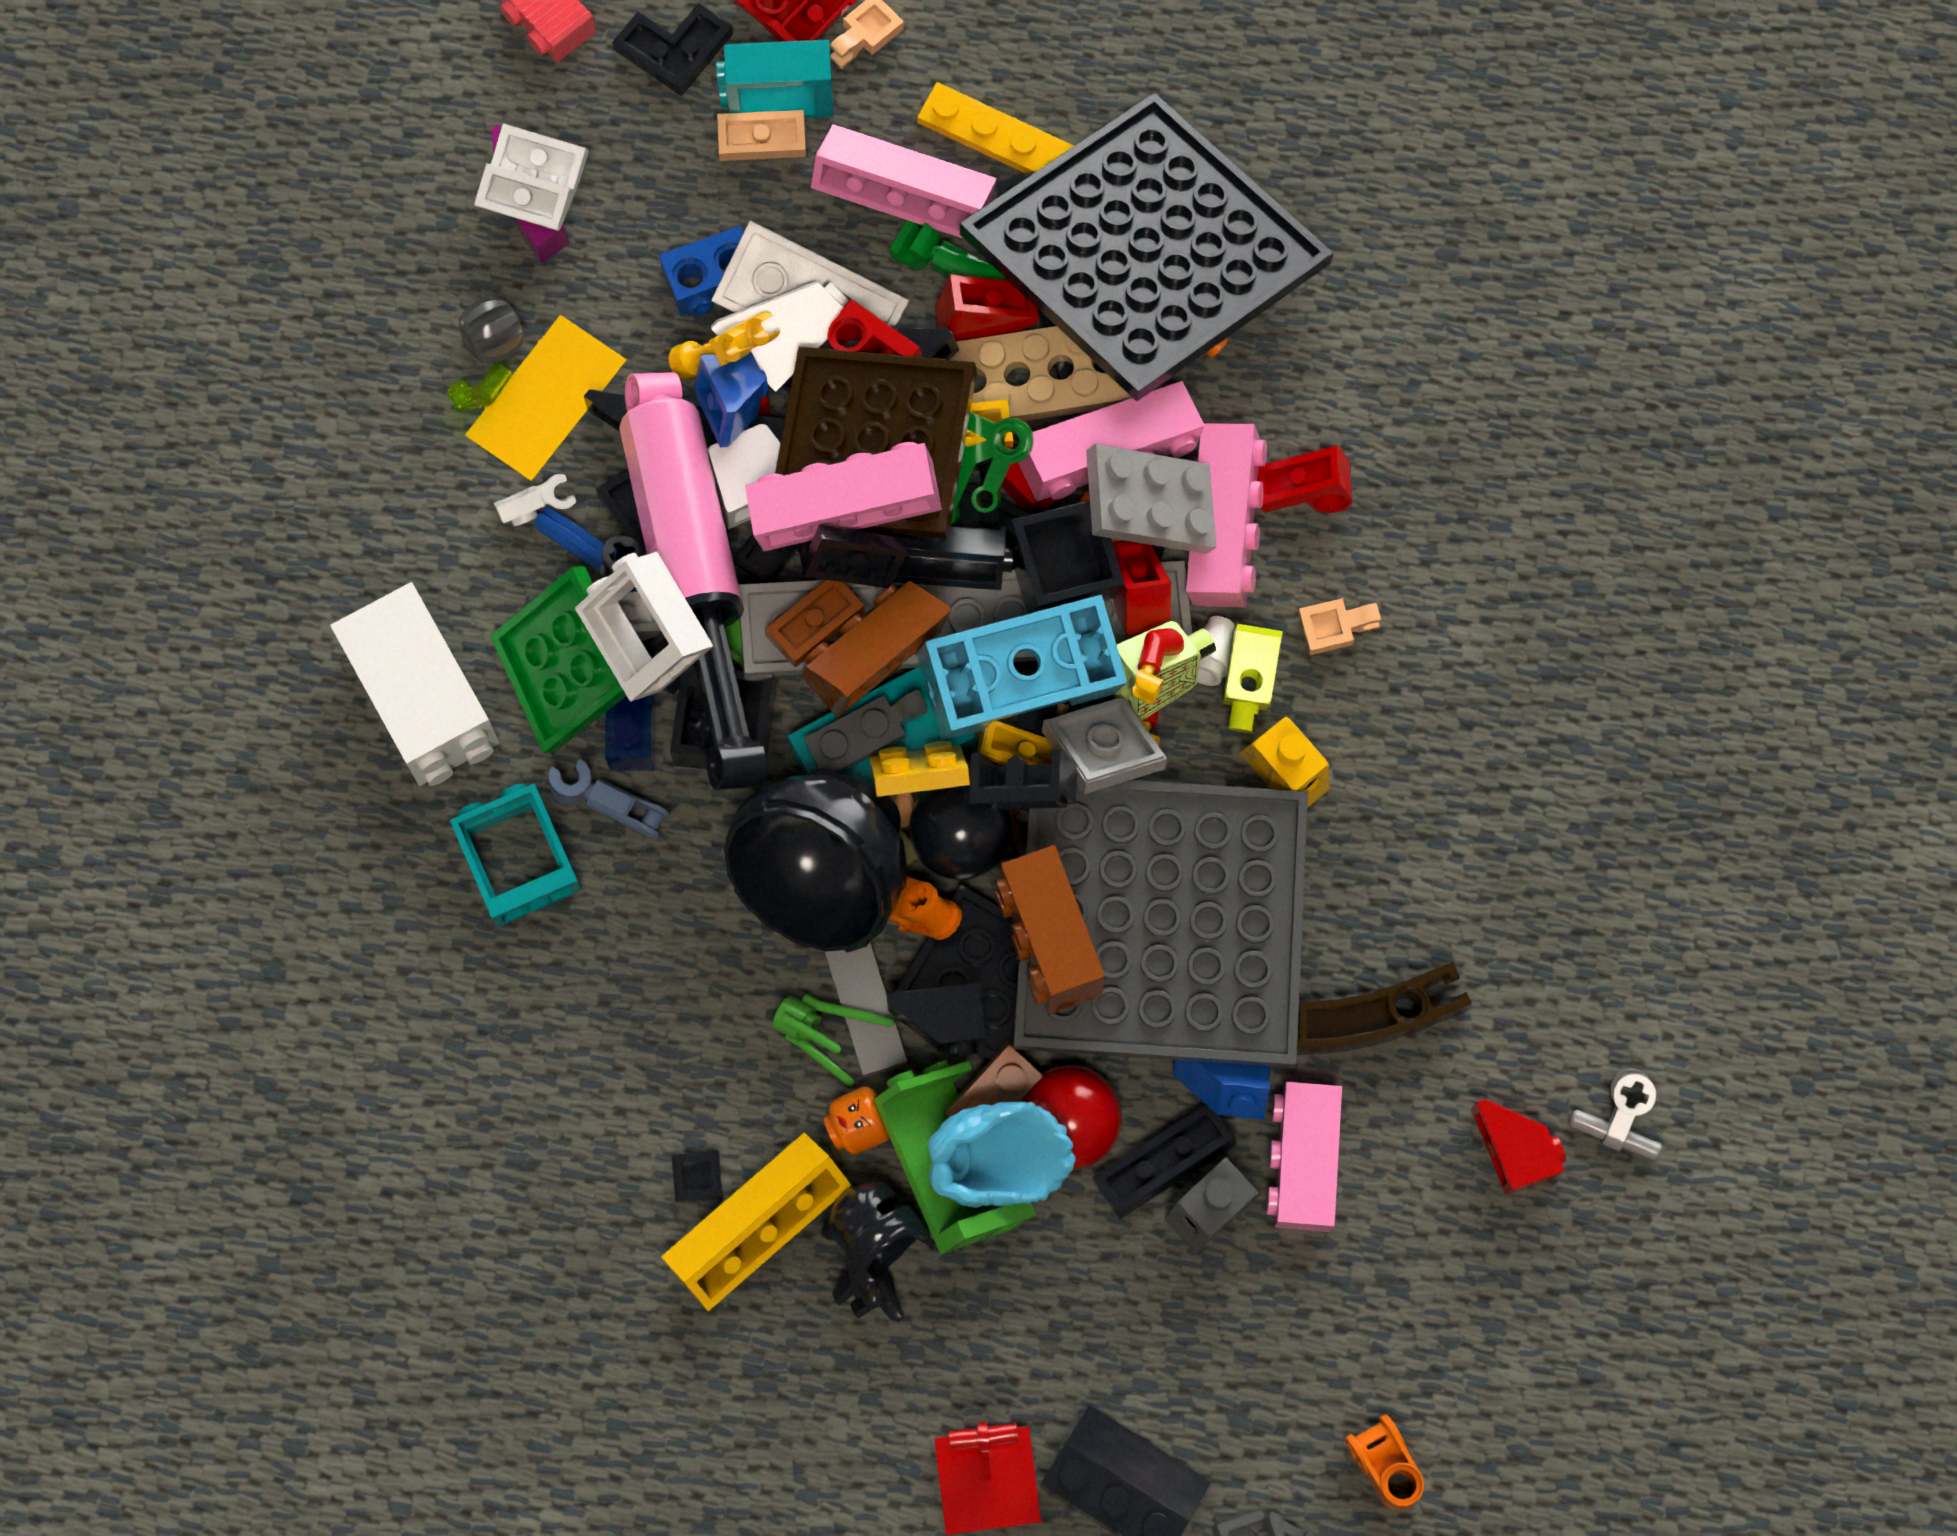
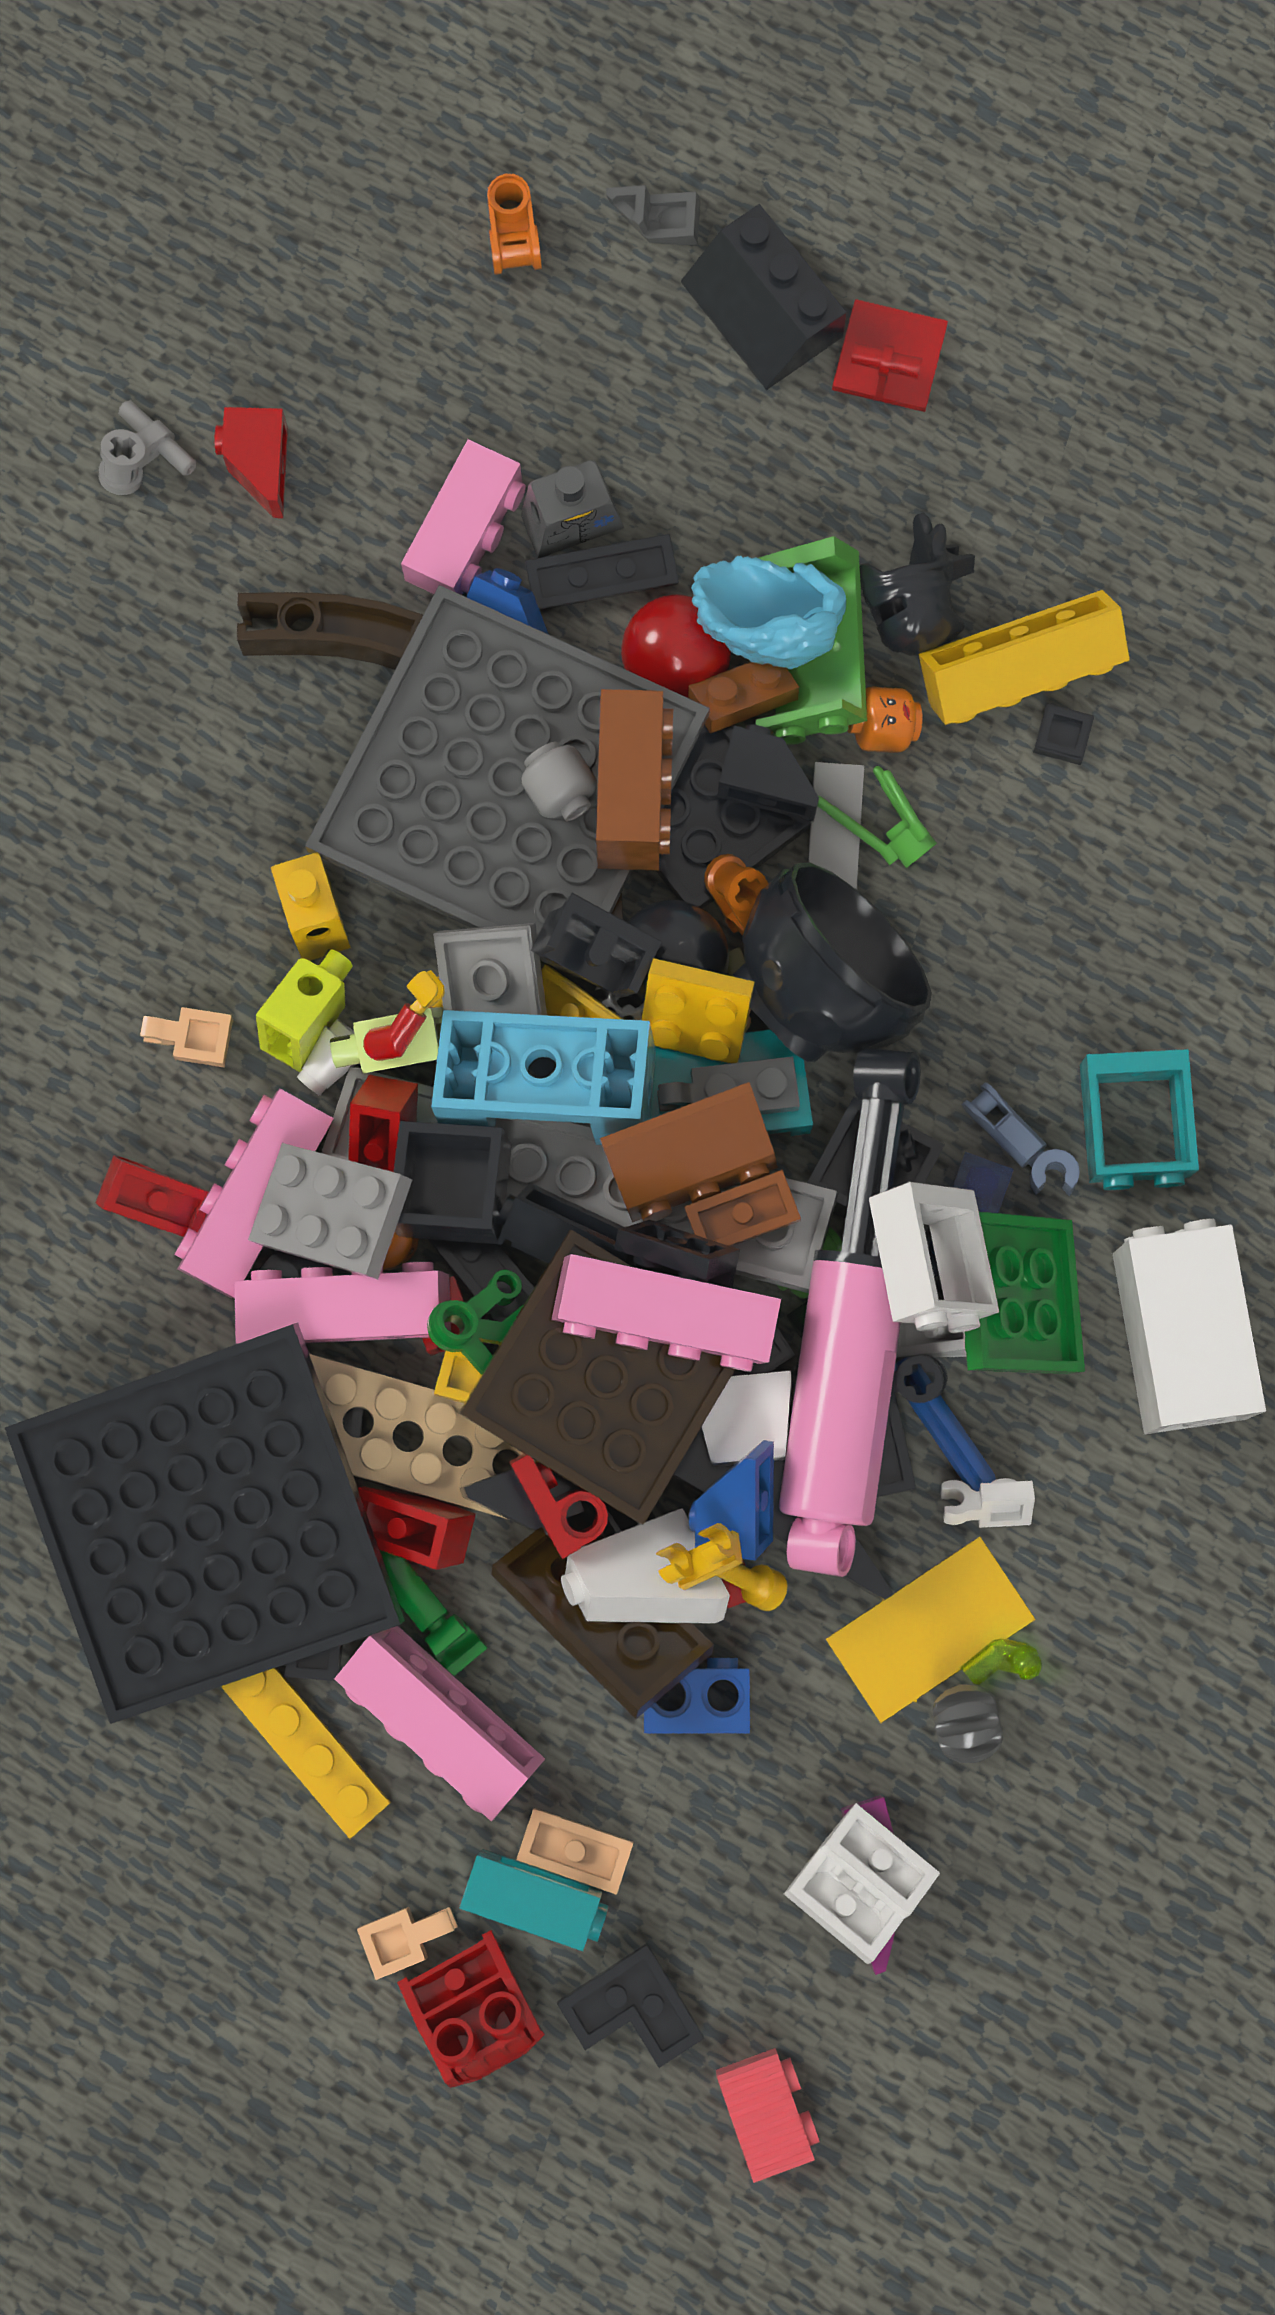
camera: 155 degrees left, 5 degrees up
none -> light grey head [521,742,597,821]

